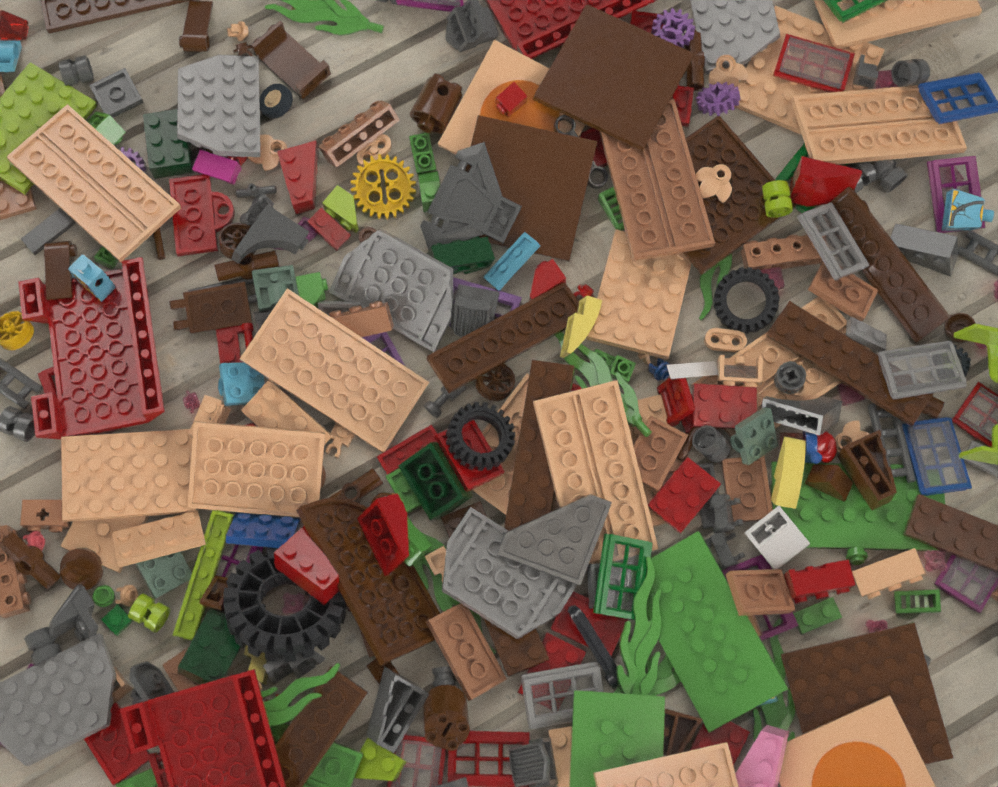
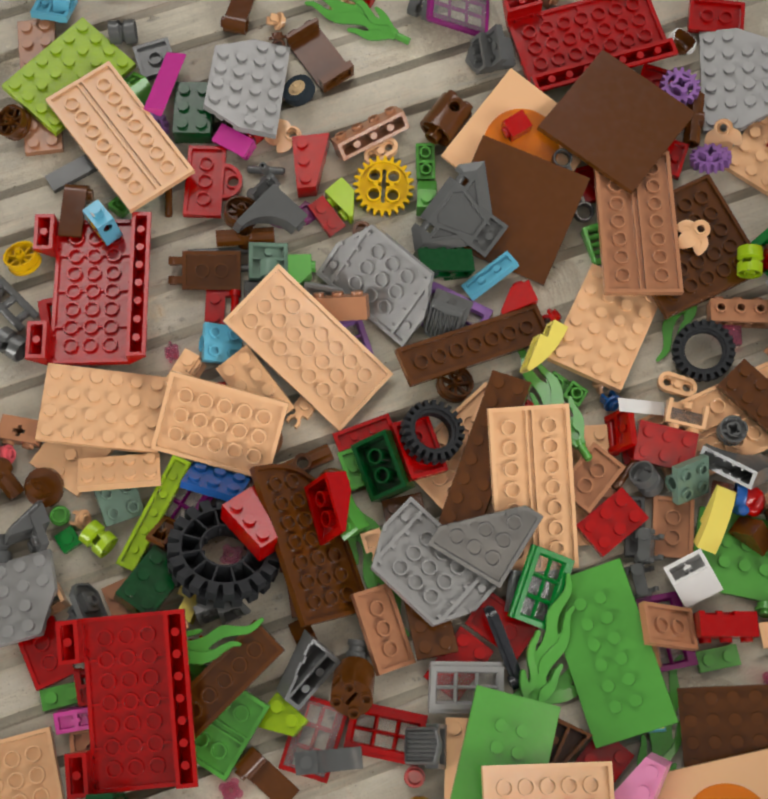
camera: 10 degrees right, 0 degrees up
dark grey piece [424,385,467,418] -> none
none -> dark pink slope [144,52,186,117]

